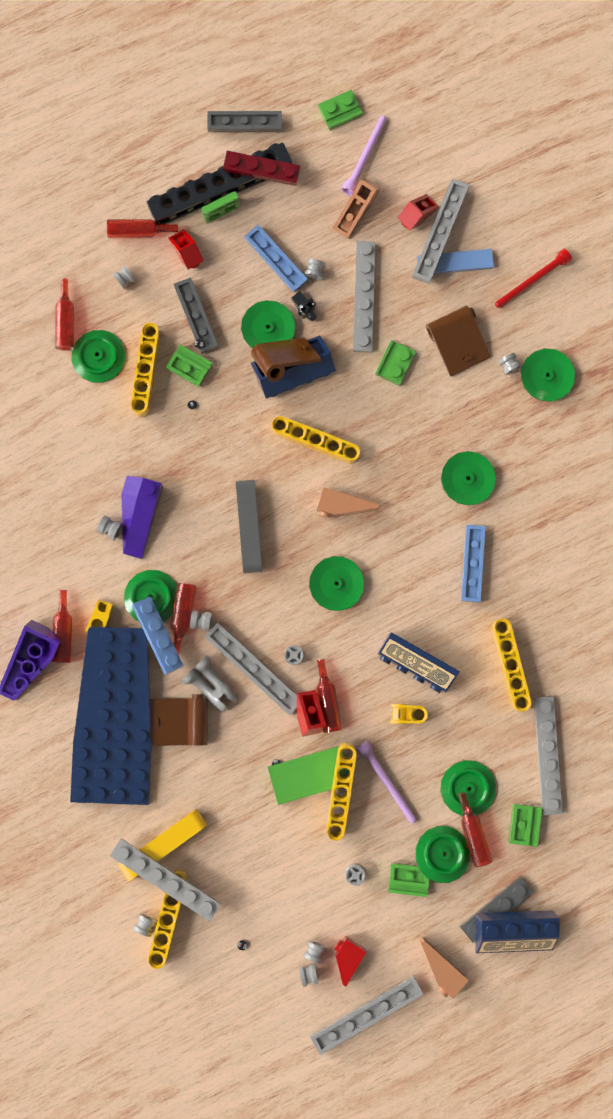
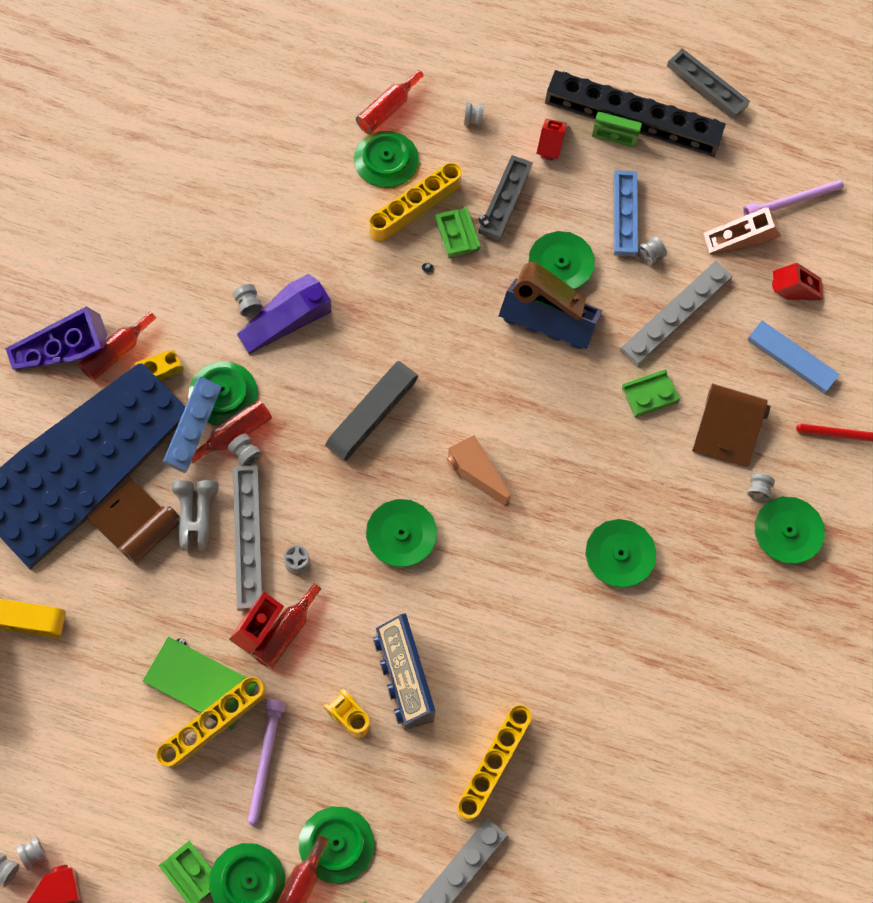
camera: 45 degrees right, 15 degrees down
clear red piece [107,219,178,238] -> none
dark red plate [223,150,300,186] -> none
yellow beam [272,416,360,464] -> none
black piece [291,291,317,321] -> none
bright green plate [318,89,363,130] -> none
light grey wheel [345,864,365,886] -> none
light grey plate [412,179,469,284] -> none
medium blue plate [461,525,486,603] -> none

